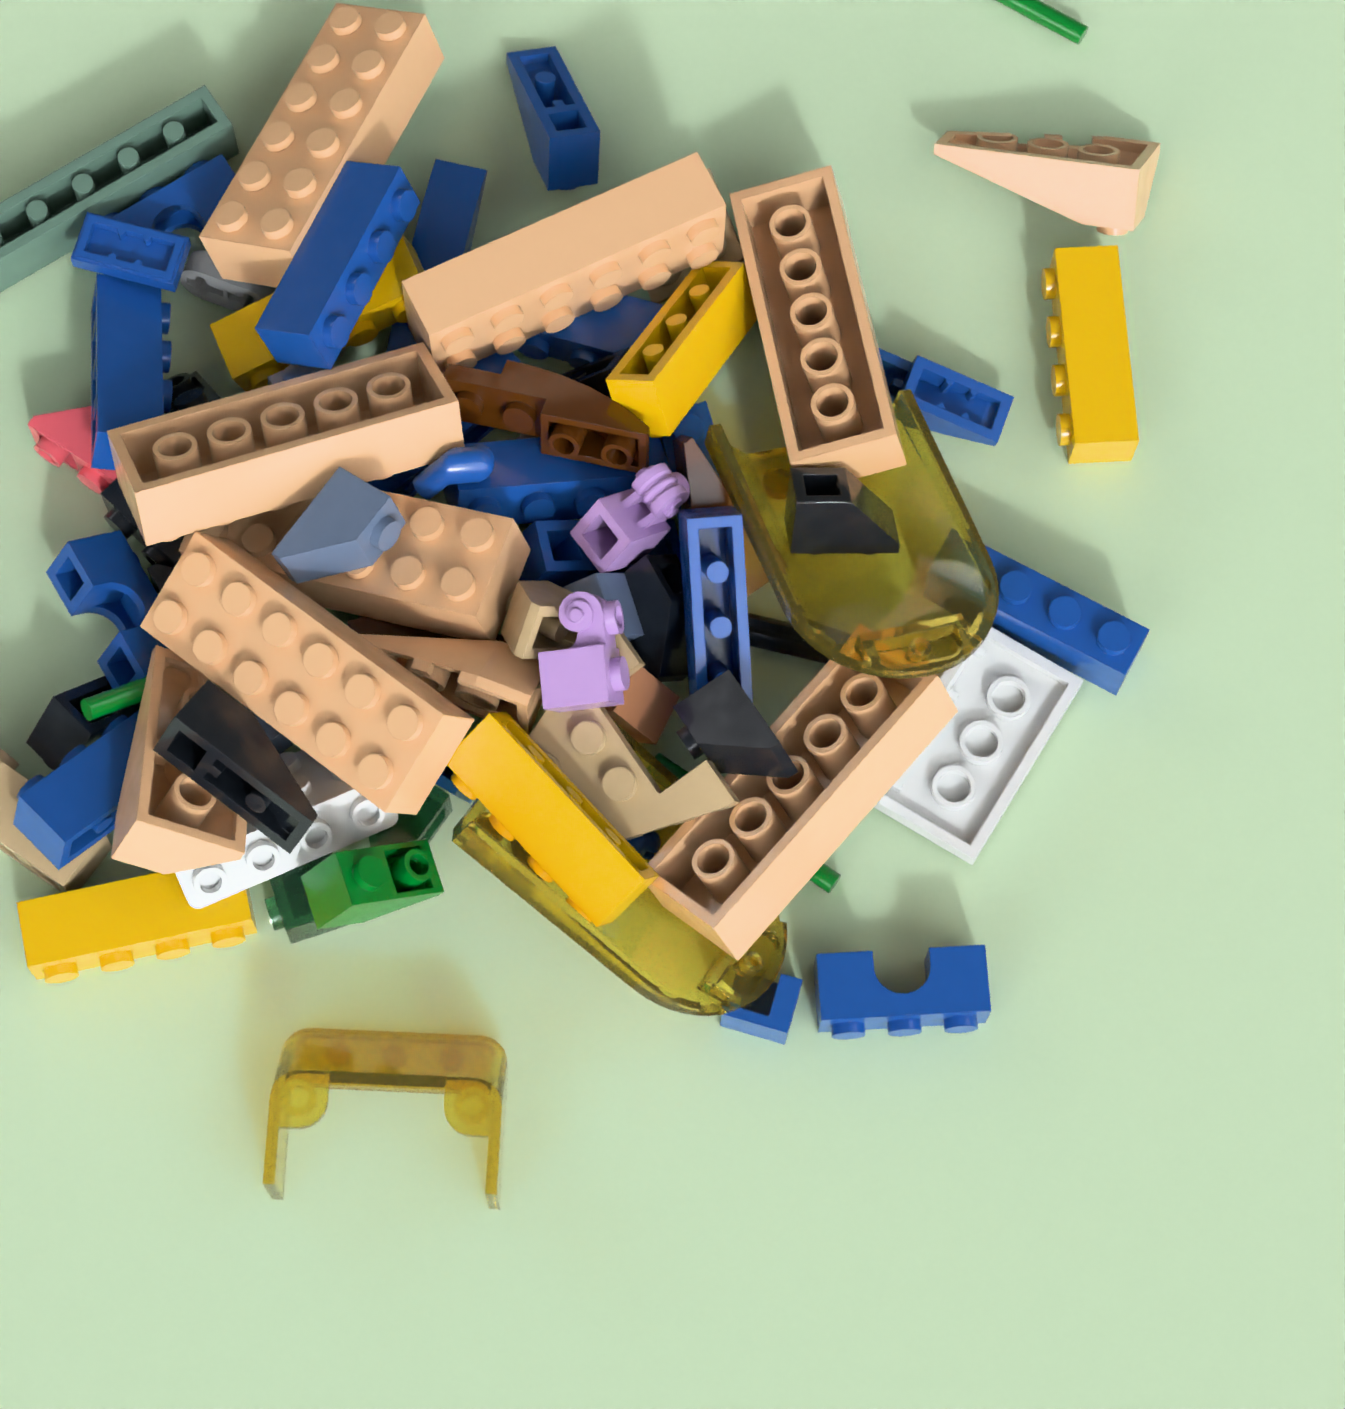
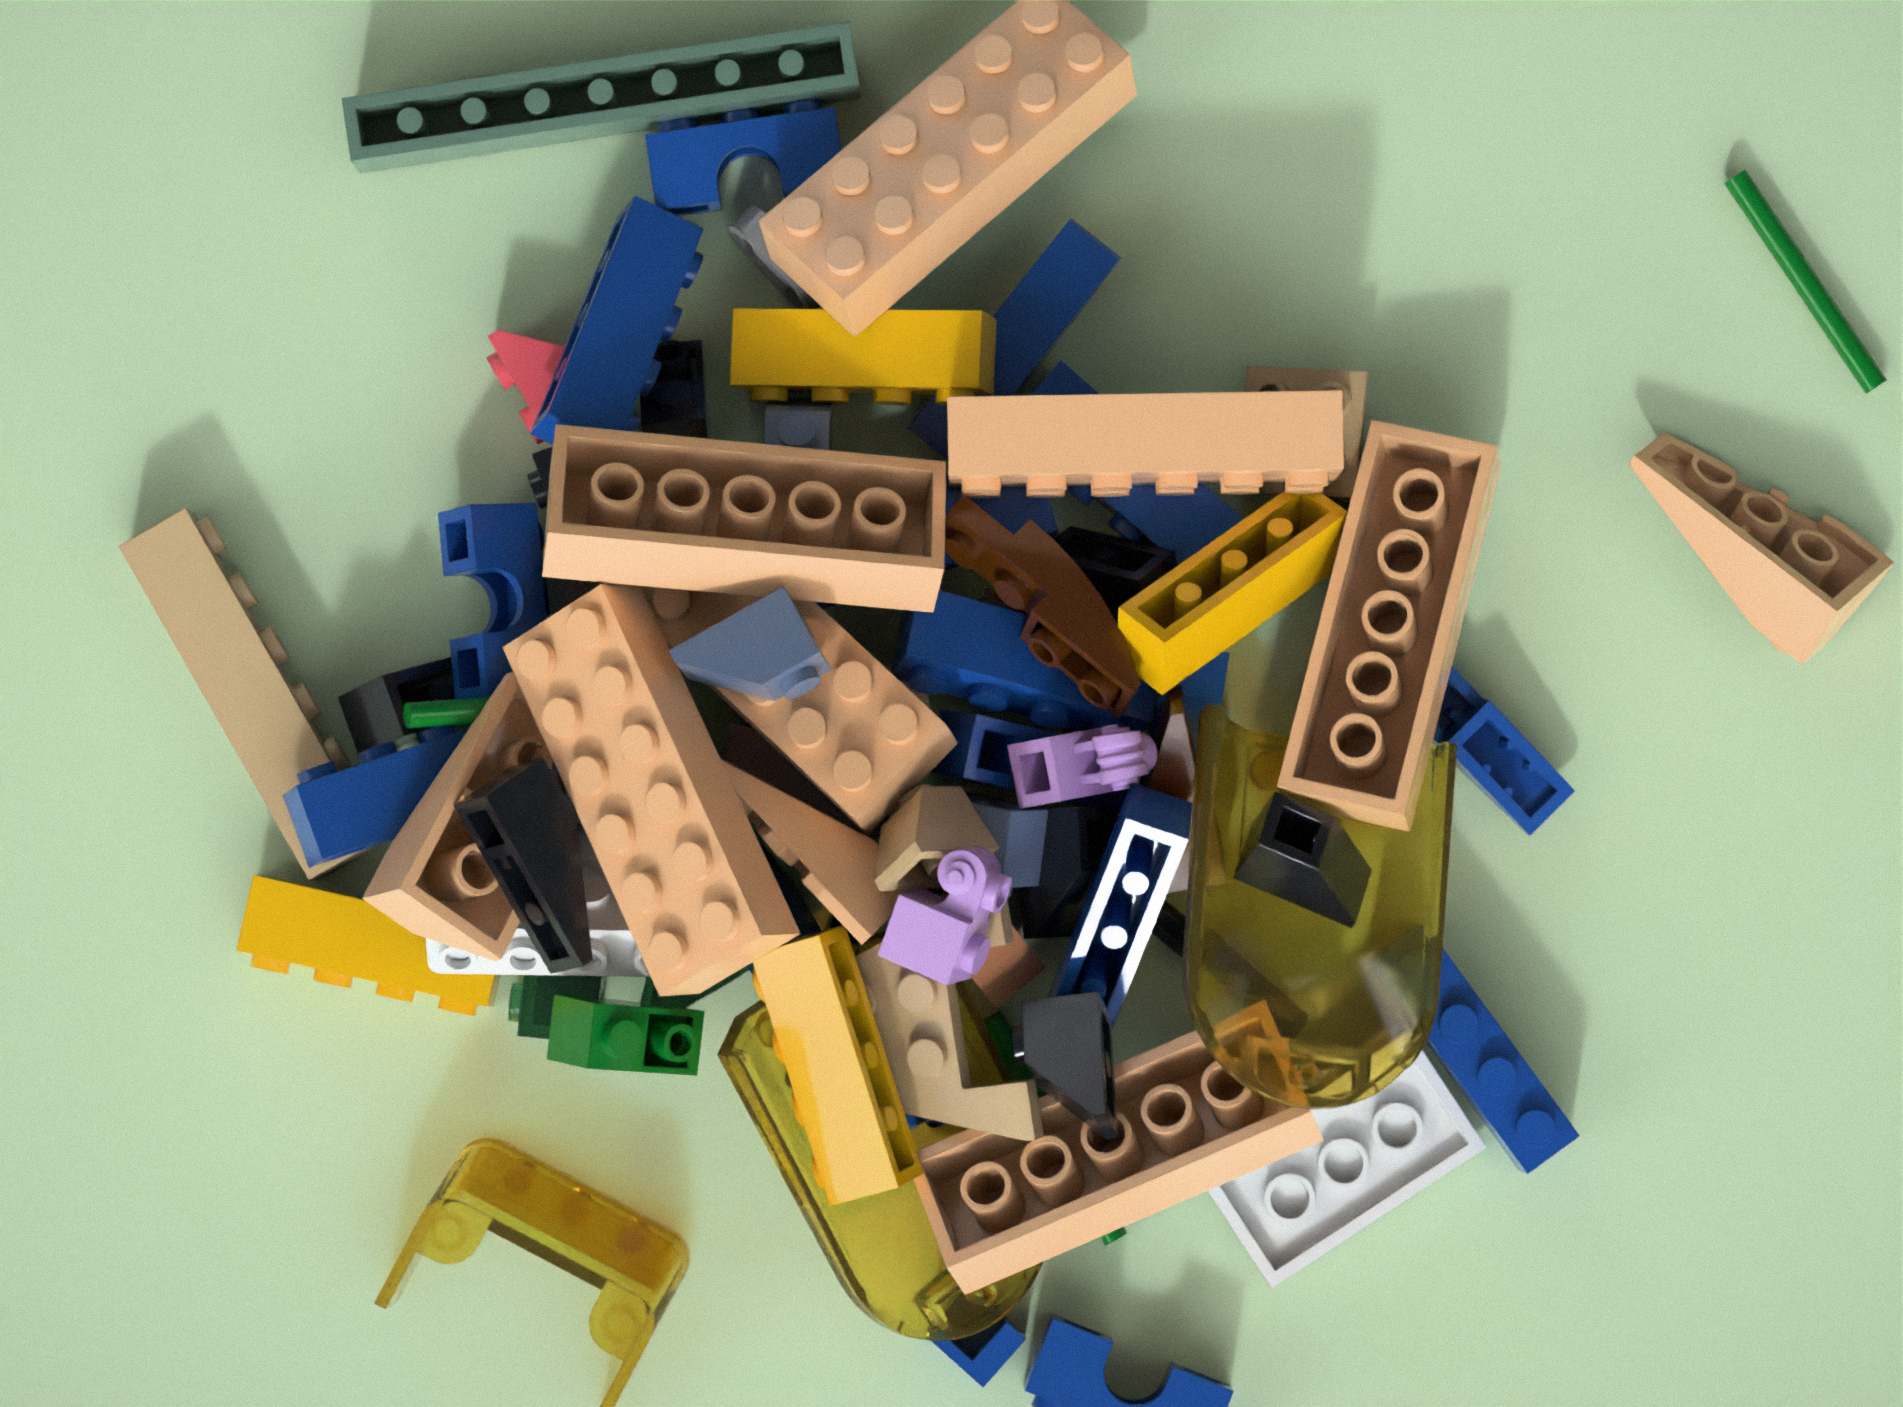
camera: 30 degrees right, 15 degrees up
blue plate [70,212,191,292] -> none
blue brick [255,161,420,370] -> none
blue arm [413,444,495,499] -> none
blue slope [506,46,600,191] -> none
yellow brick [1041,245,1139,464] -> none

